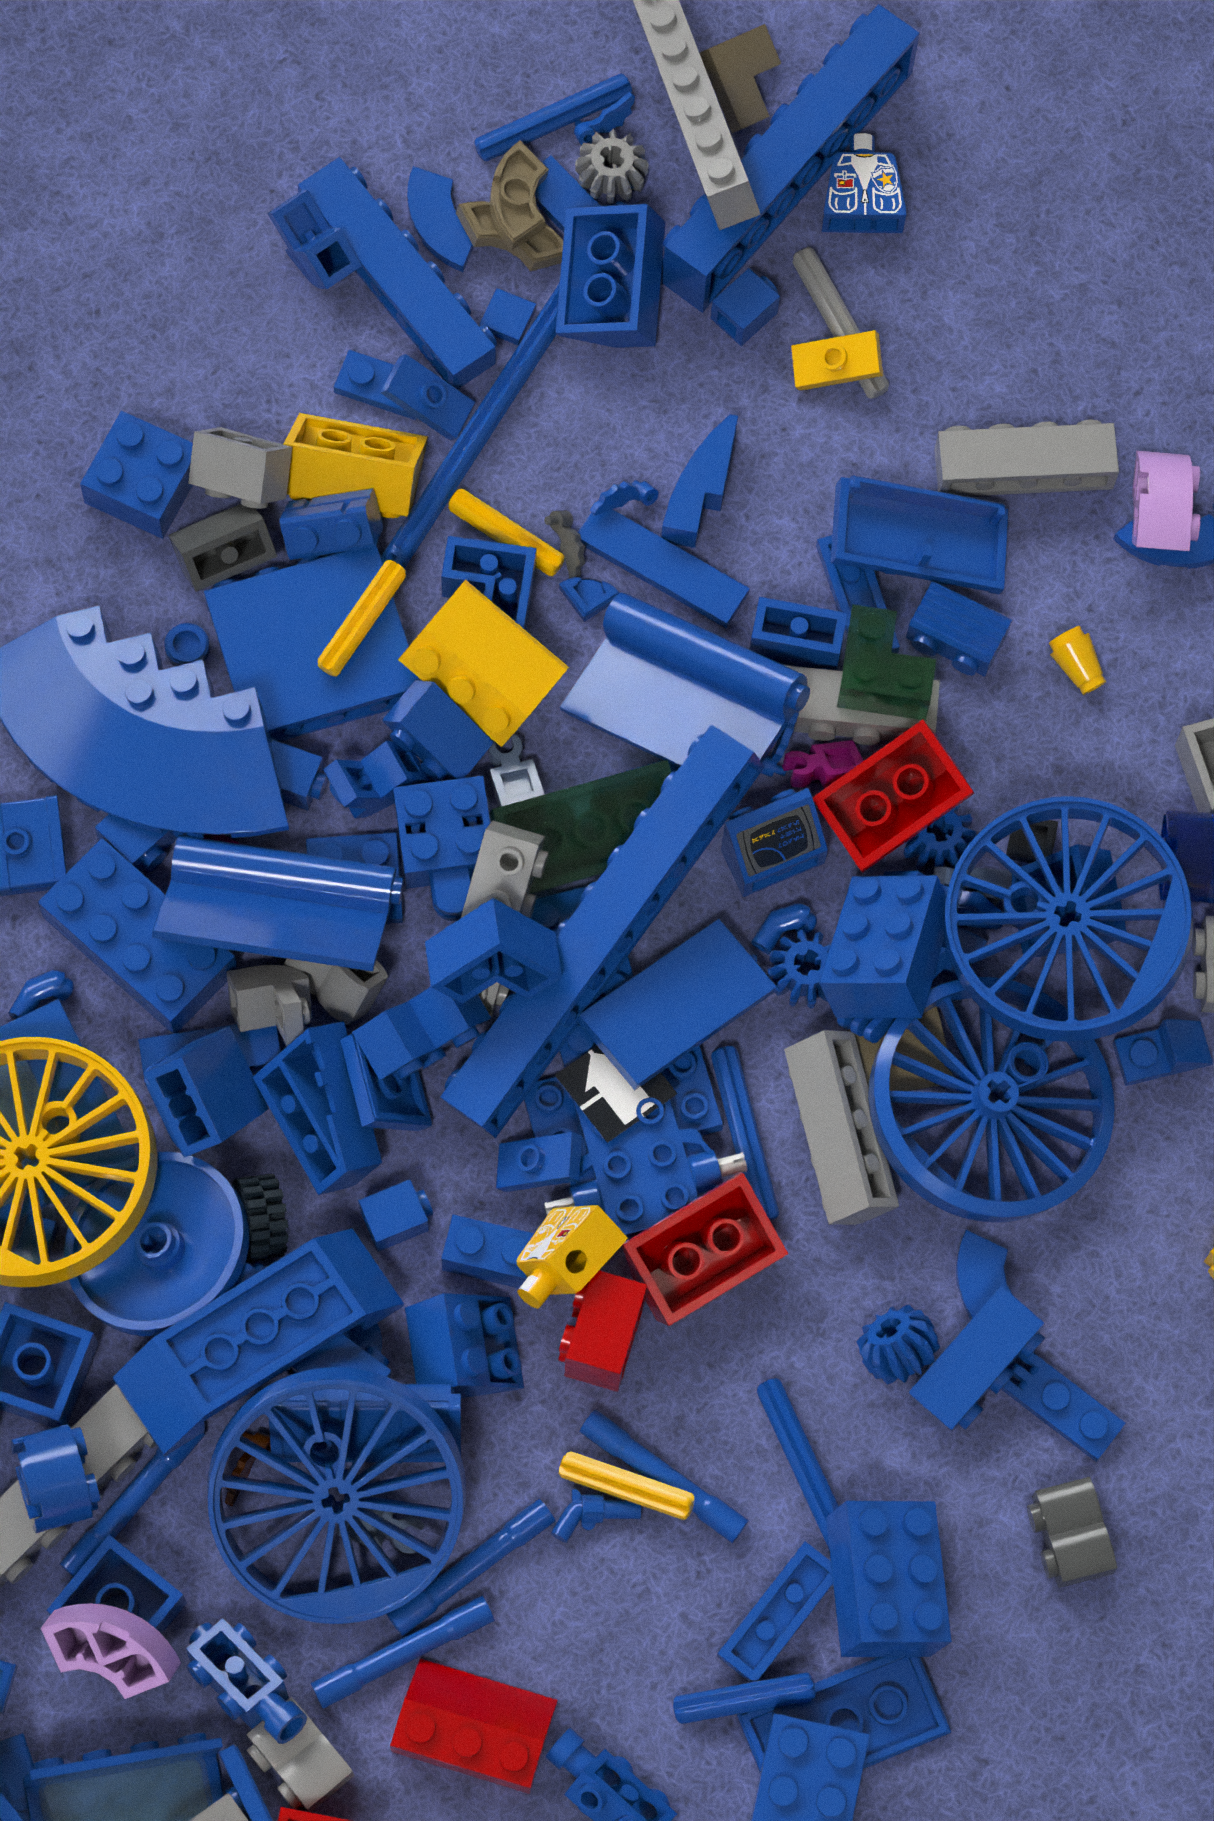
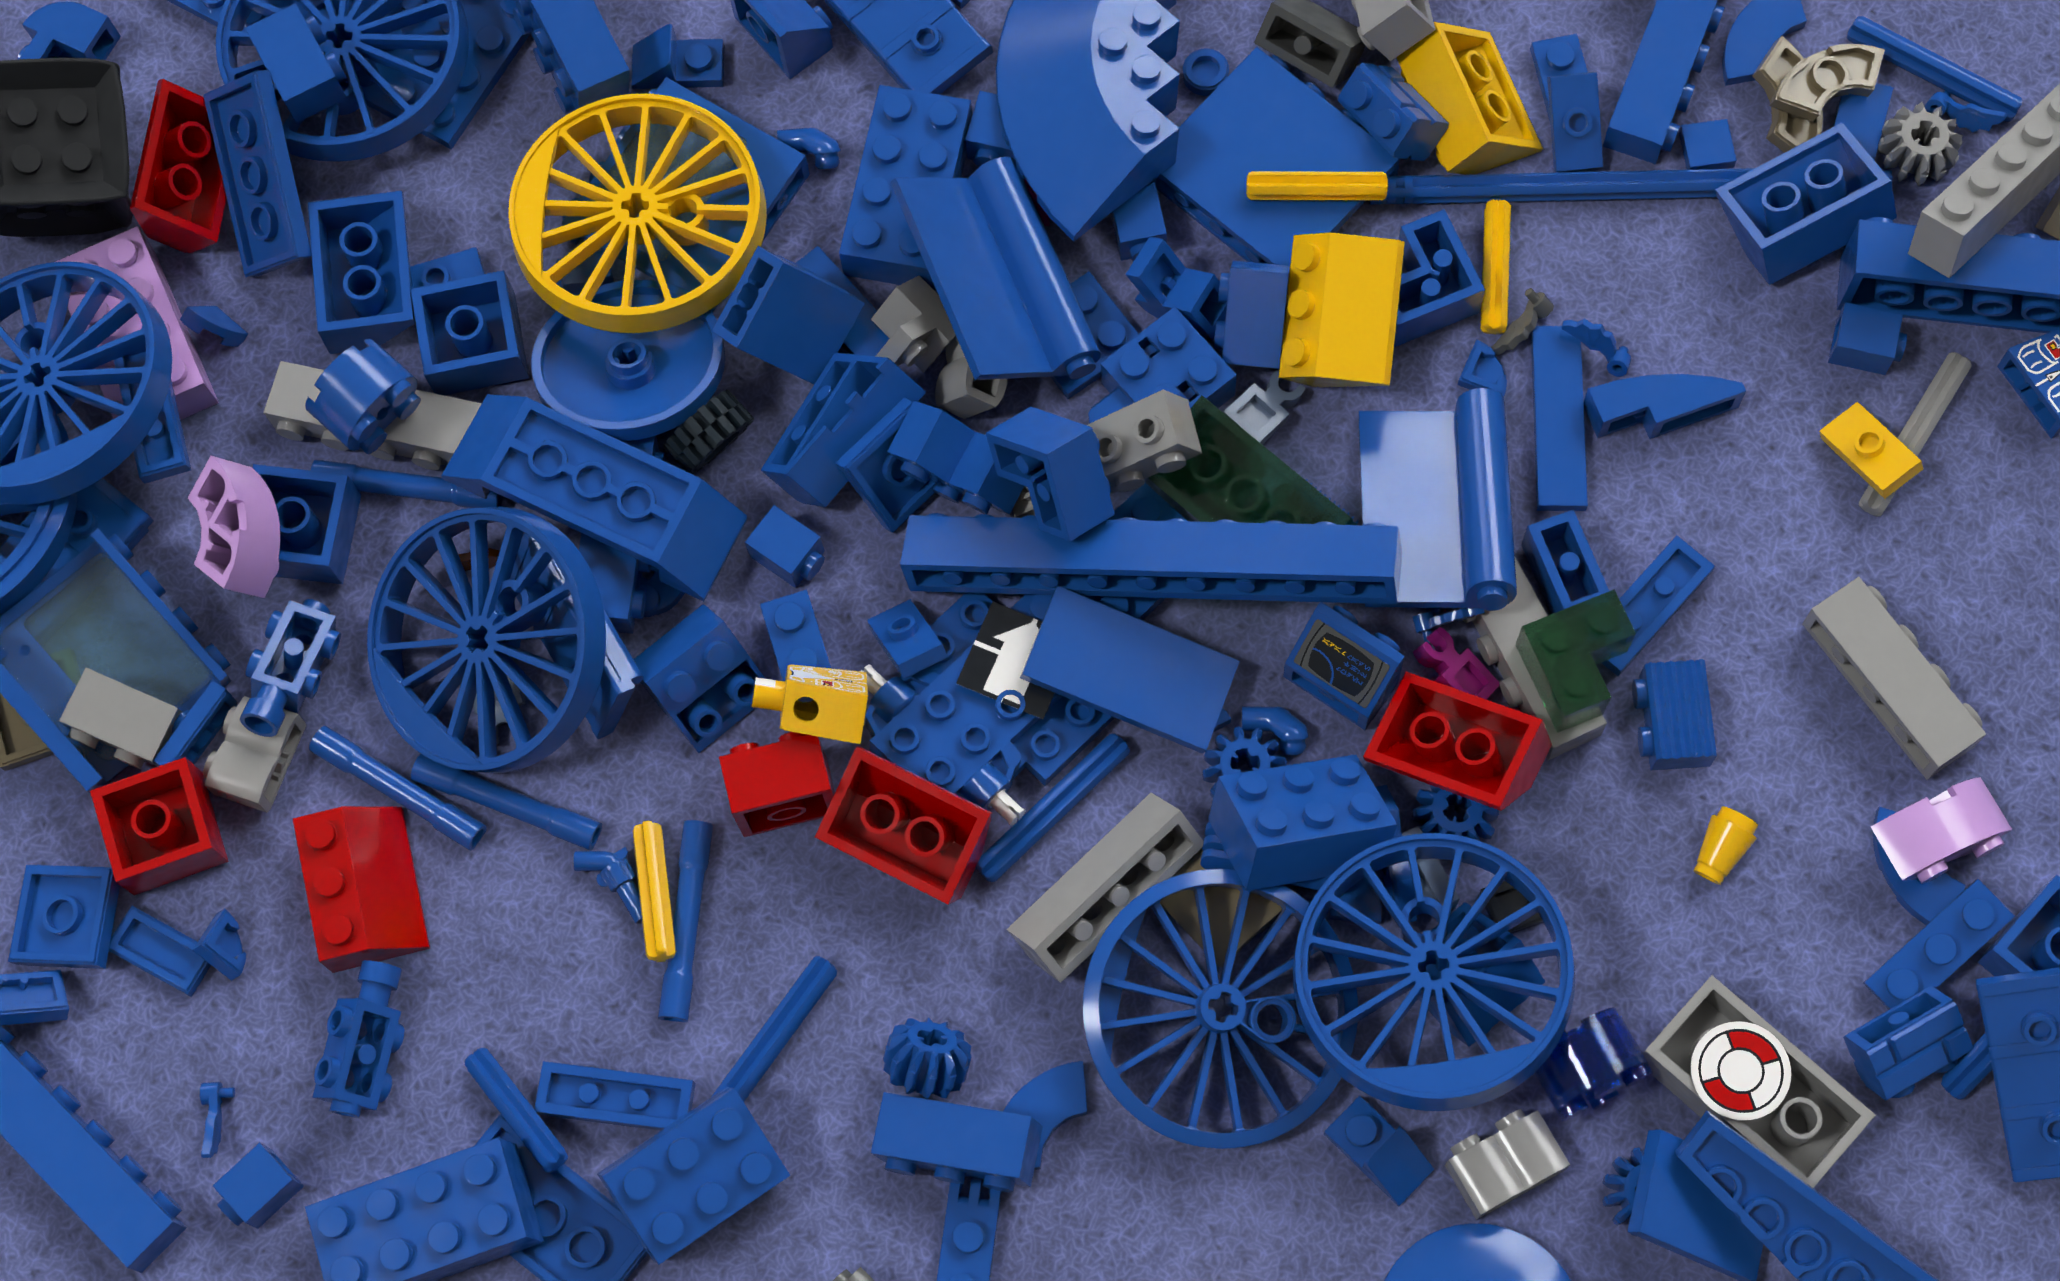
camera: 70 degrees right, 0 degrees up
blue container [831,475,1008,595] -> none

